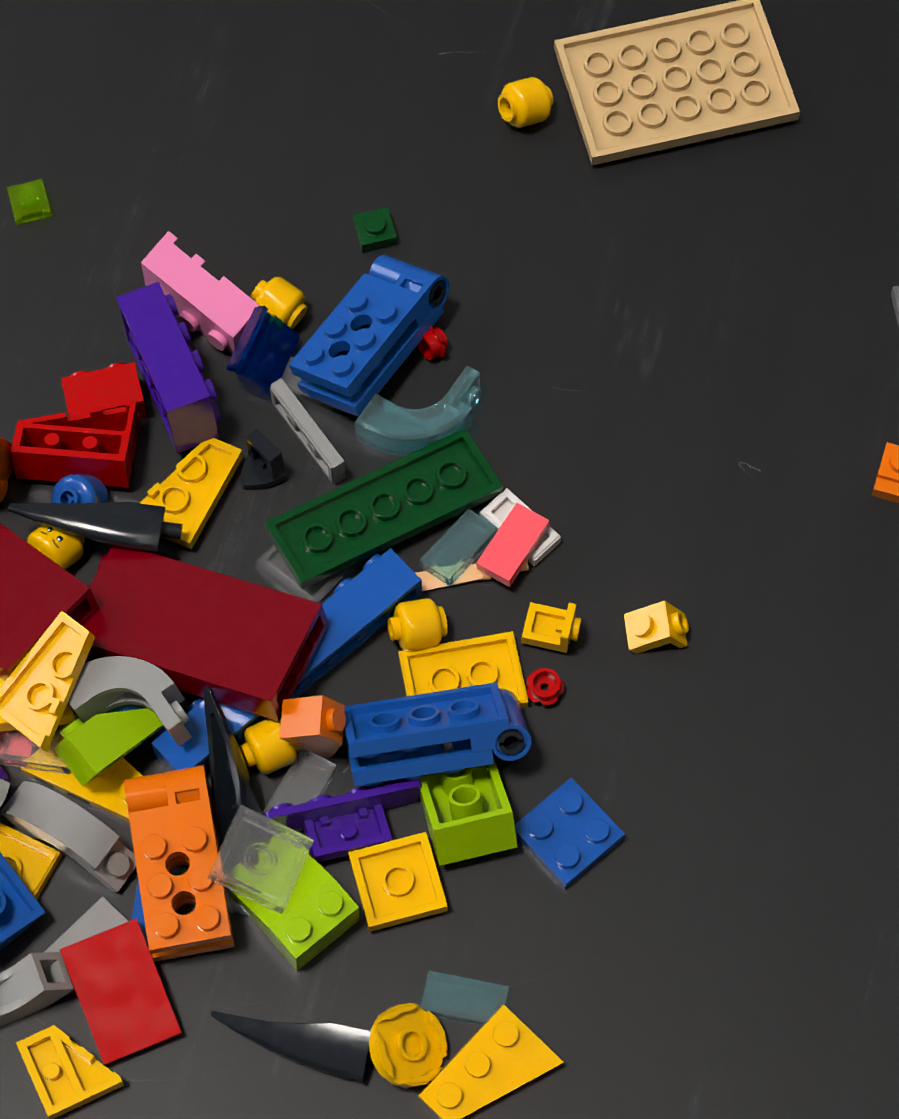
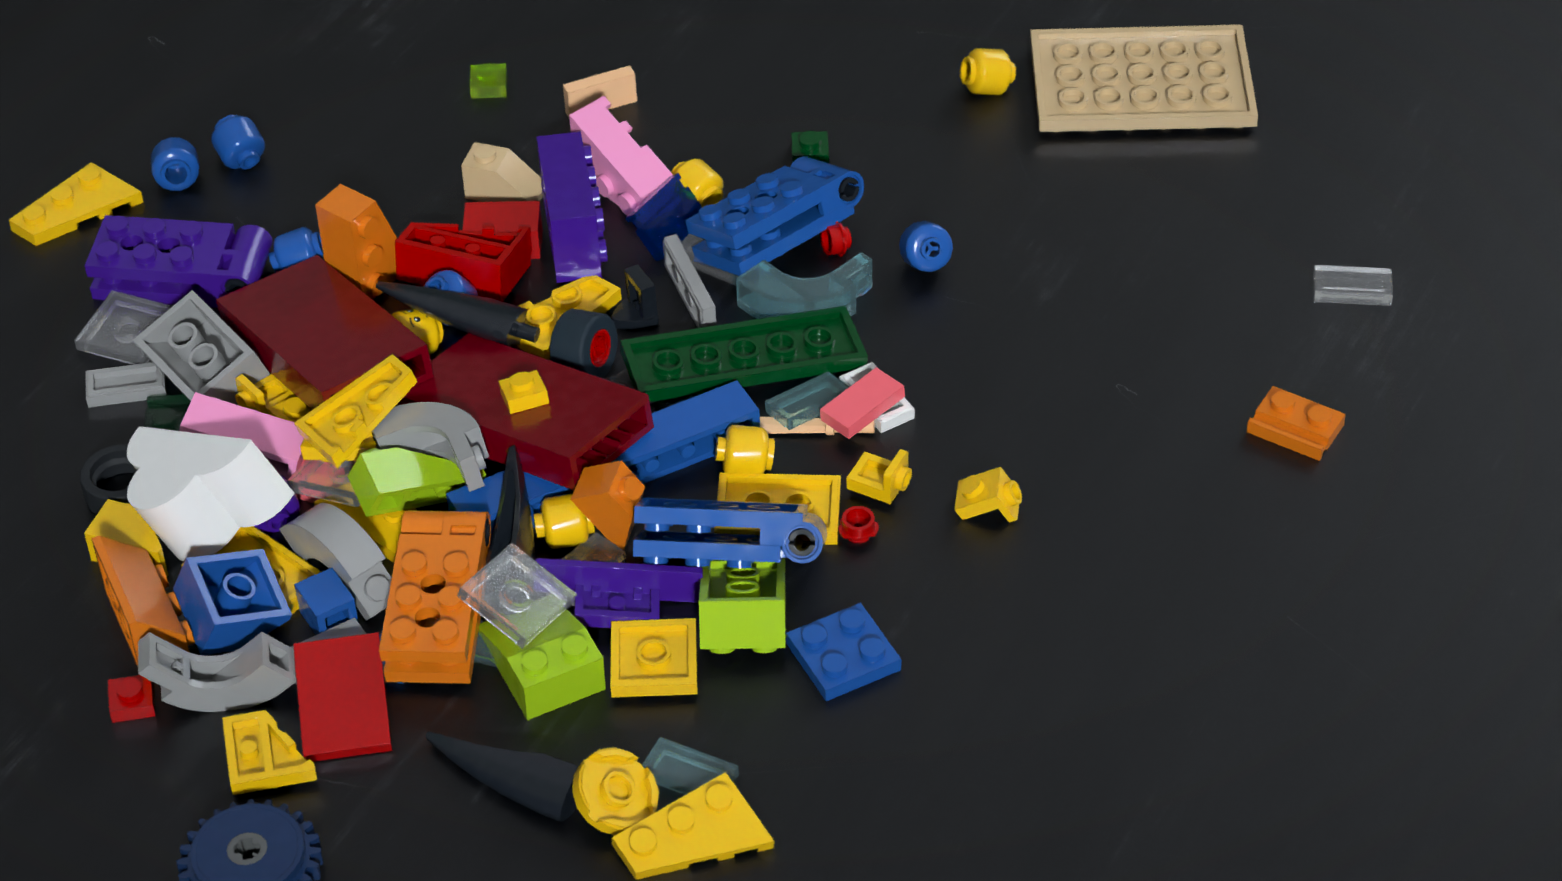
camera: 15 degrees right, 20 degrees down
none -> blue brick [294,568,359,635]
none -> tan slope [461,142,543,202]
none -> yellow plate [498,370,550,414]
none -> black wheel [550,309,618,378]
none -> light nougat tile [563,65,637,119]
none -> blue head [899,221,953,272]

